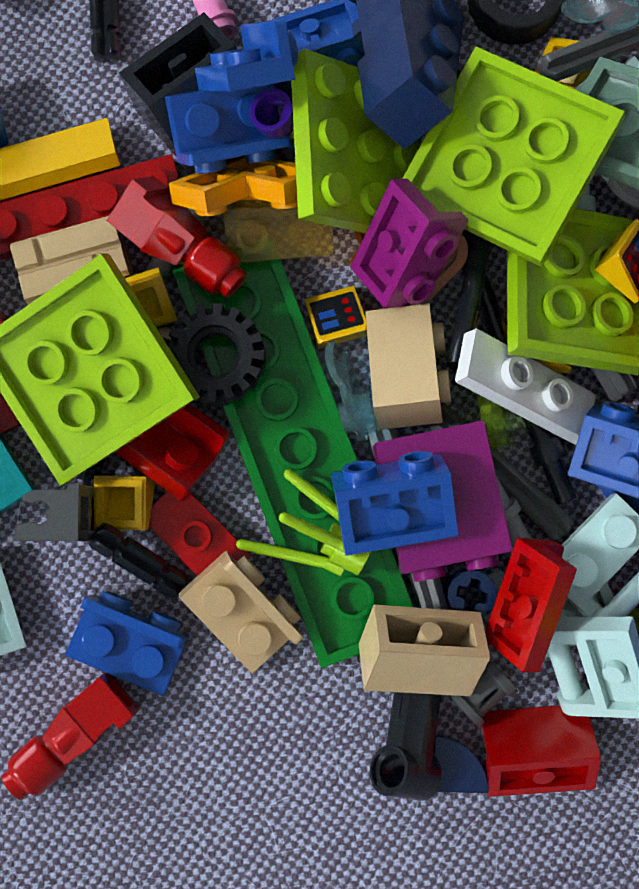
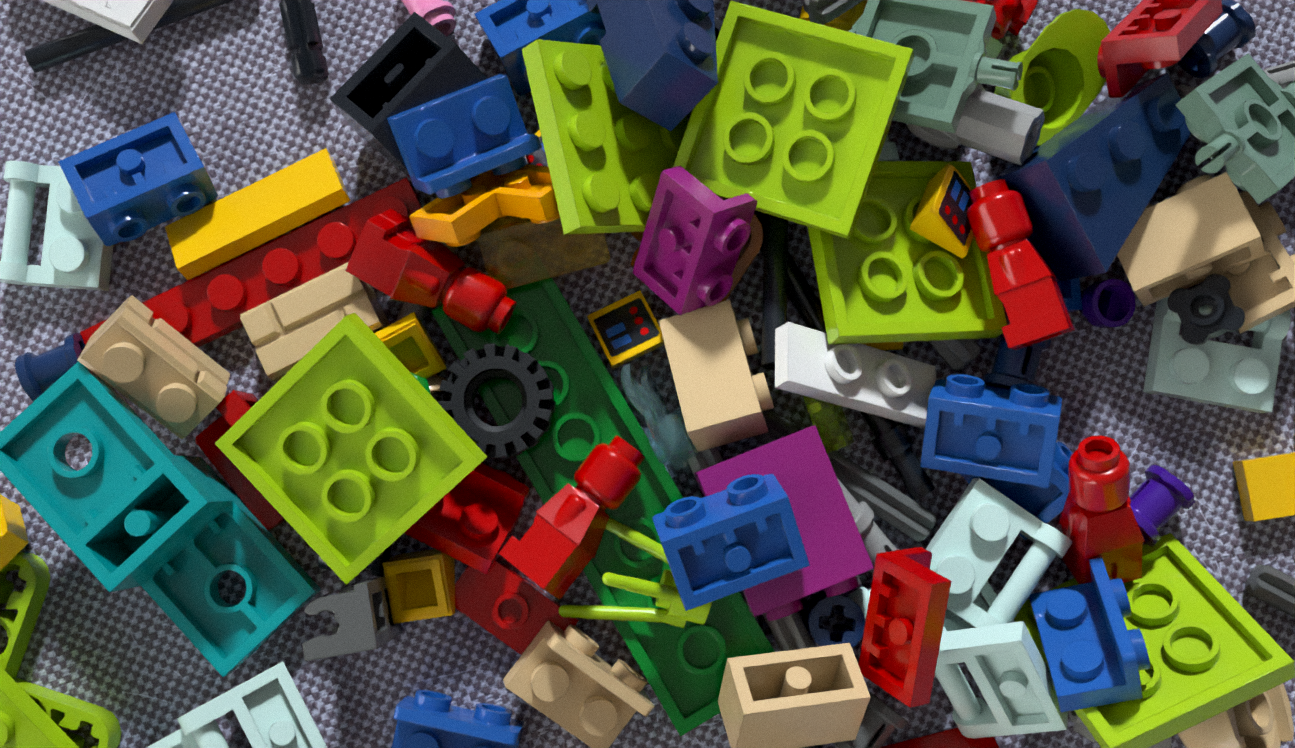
camera: 10 degrees left, 0 degrees up
black axle [89,522,187,598] -> none
blue bracket [195,19,298,92] -> none
dark purple hinge [250,89,294,138] -> none
none -> red piece [499,435,645,600]

